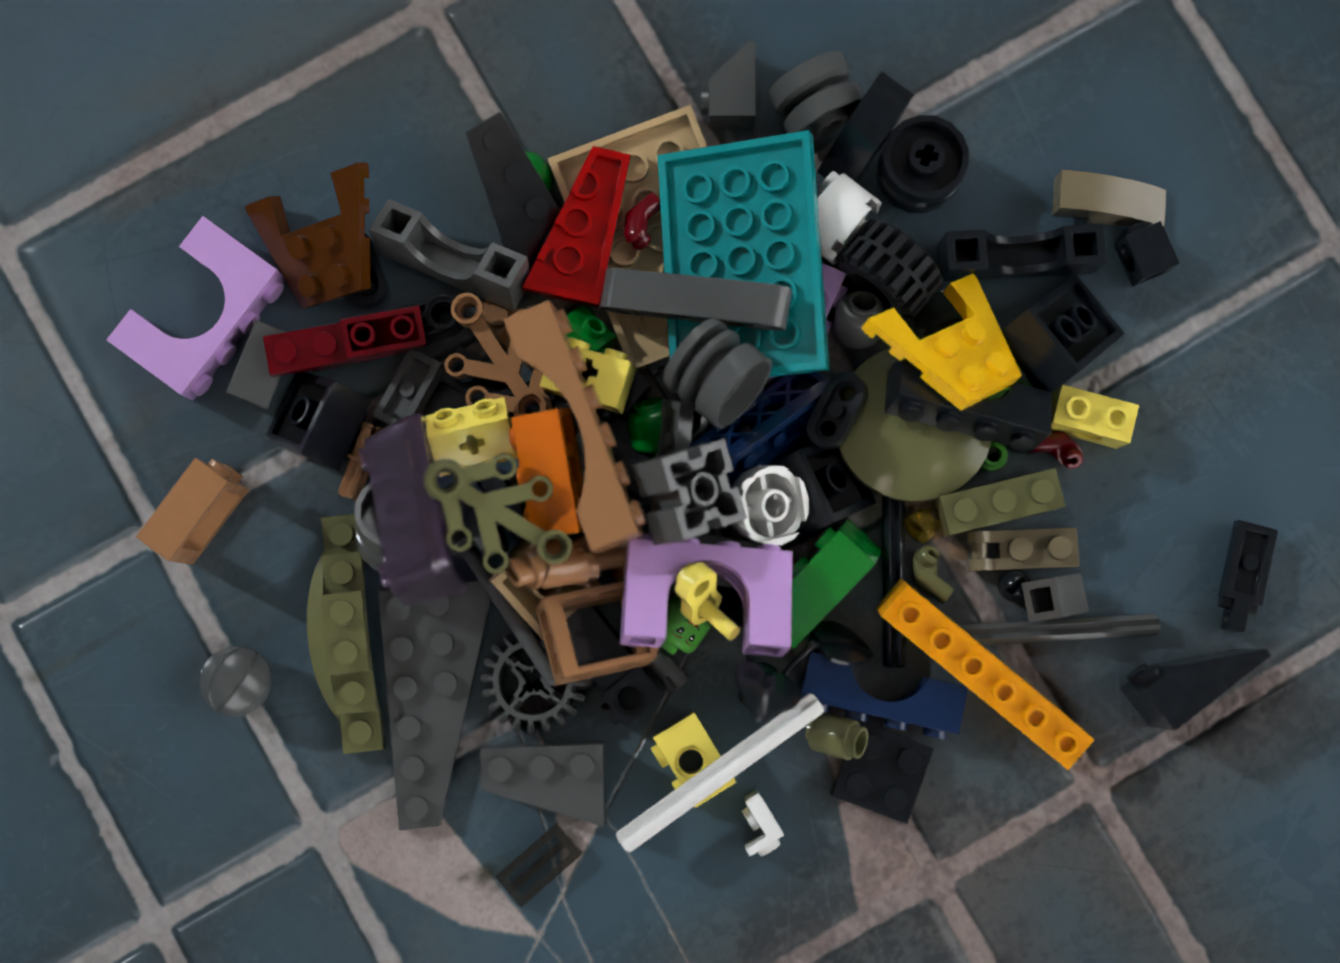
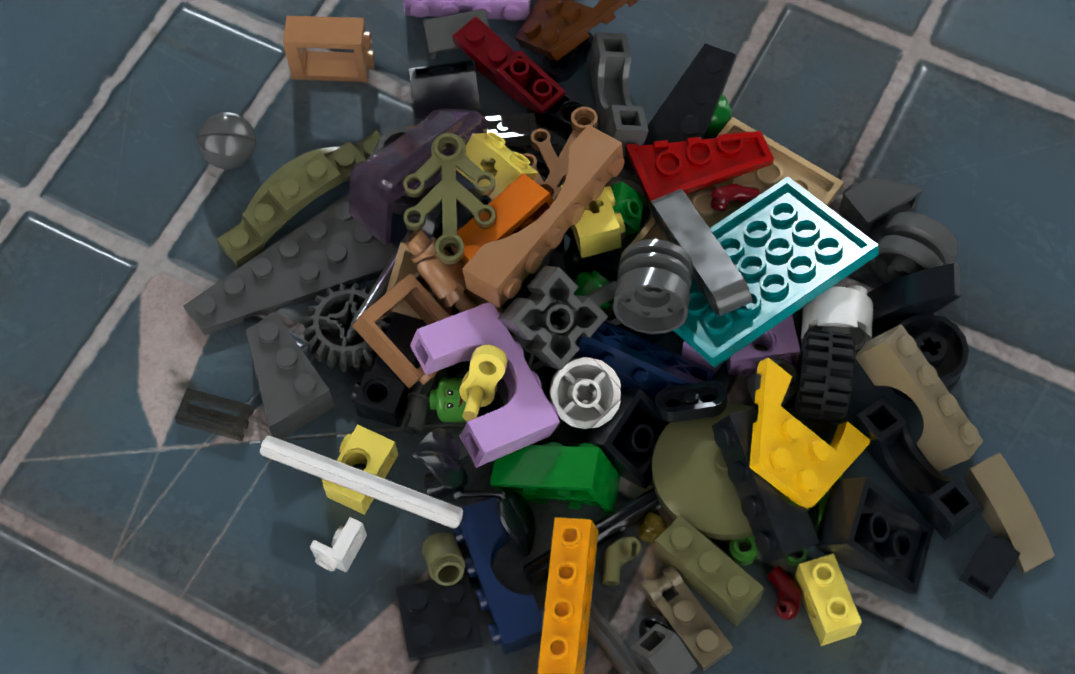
camera: 60 degrees right, 20 degrees down
none -> dark tan arch [855,324,983,472]

